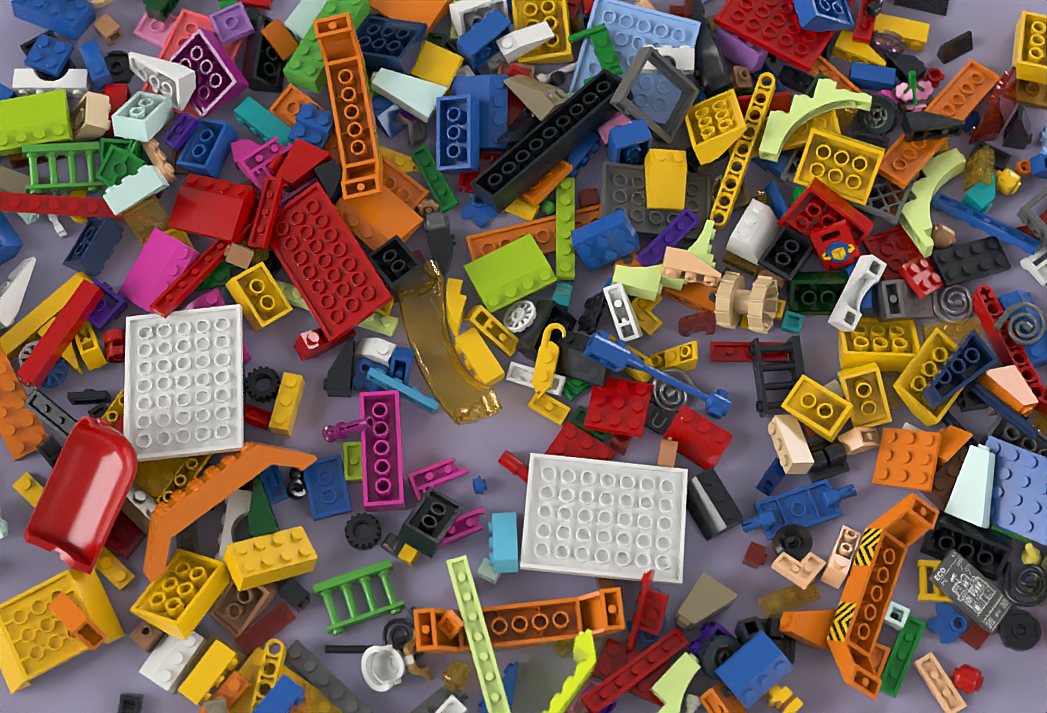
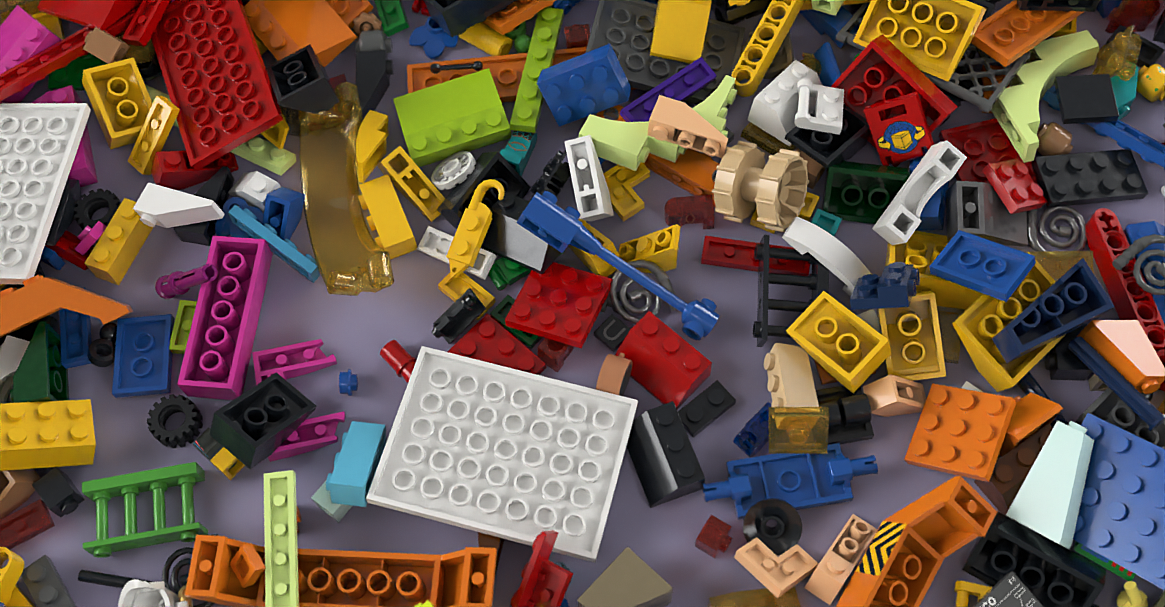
camera: 15 degrees right, 5 degrees down
none -> dark pink plate [75,221,107,255]
none -> yellow plate [128,96,180,175]
none -> white slope [133,182,225,228]
none -> black hinge [431,61,483,73]
none -> black hinge [431,288,486,344]
none -> black plate [678,380,736,438]
none -> clear yellow plate [769,407,829,454]
none -> white slope [782,217,871,296]
none -> white plate [794,79,844,135]
none -> dark blue plate [850,262,920,310]
none -> blue plate [929,230,1036,302]
none -> black tile [1054,74,1119,124]

